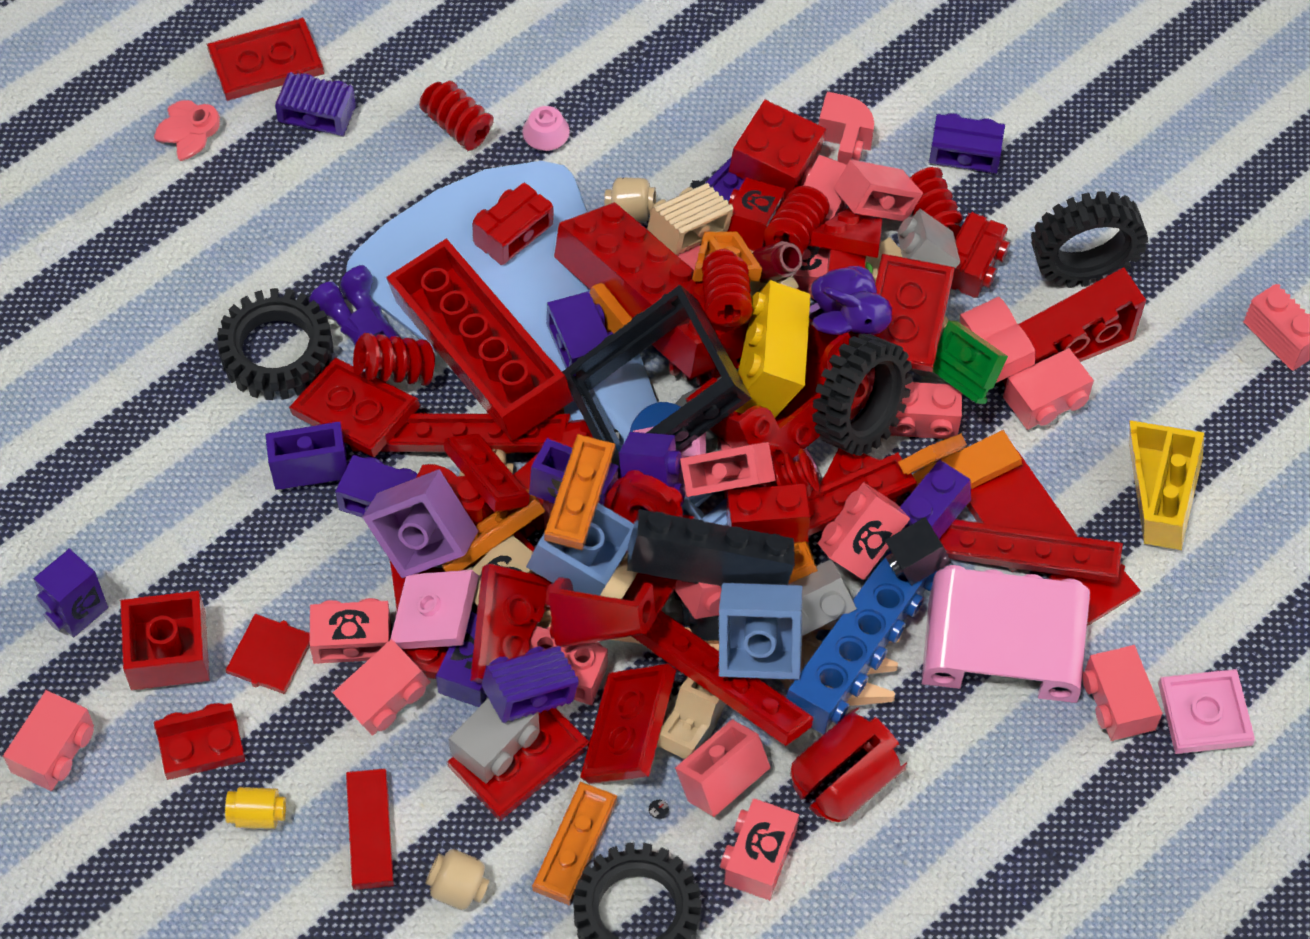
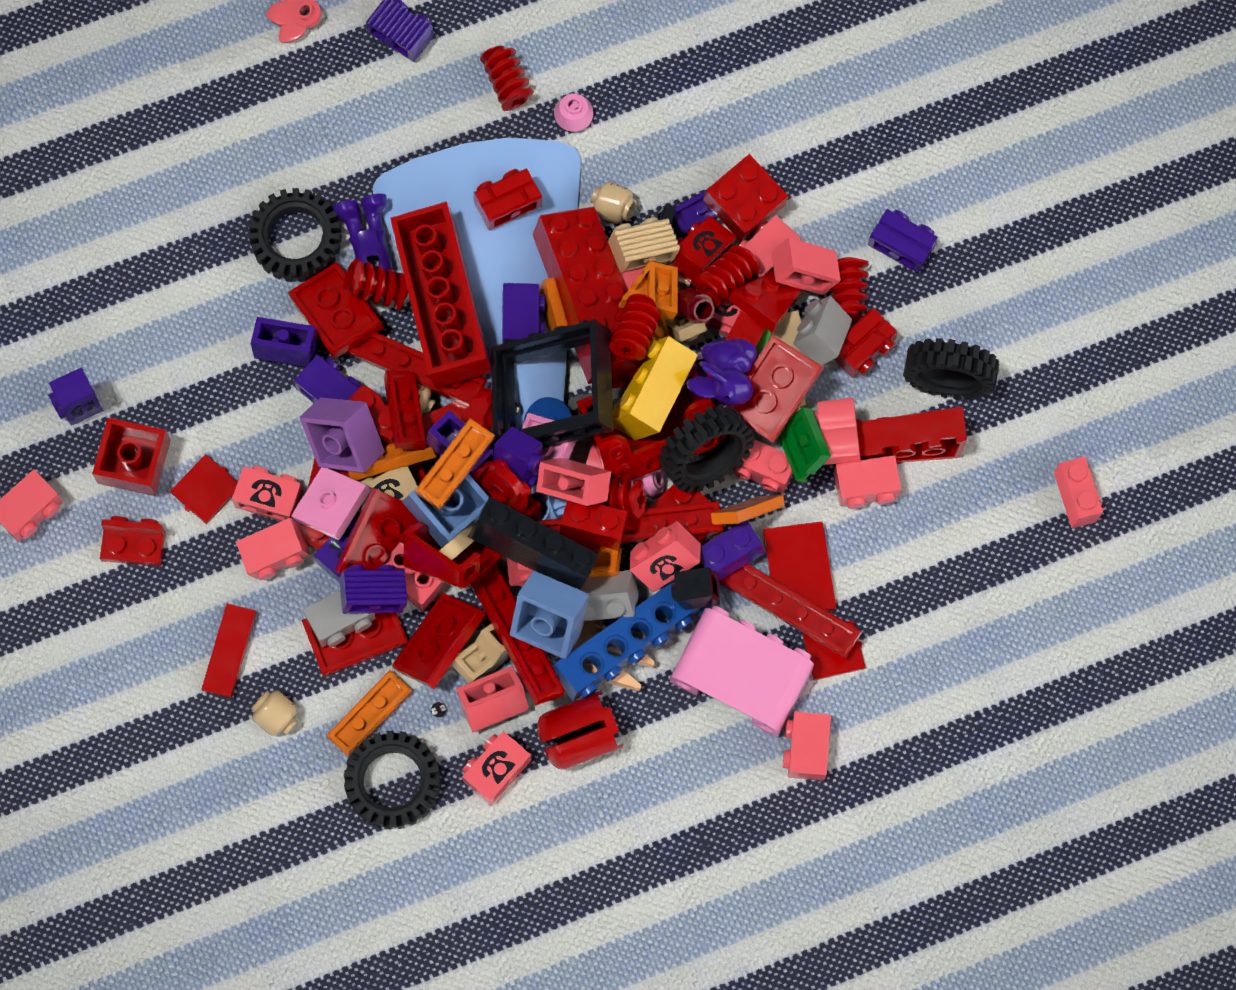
camera: 20 degrees right, 15 degrees up
yellow brick [225,787,286,829] -> none
coral brick [819,92,874,164] -> none
orange tile [909,430,1022,493] -> none
yellow wedge [1129,420,1204,550] -> none
bright pink plate [1158,669,1255,754] -> none

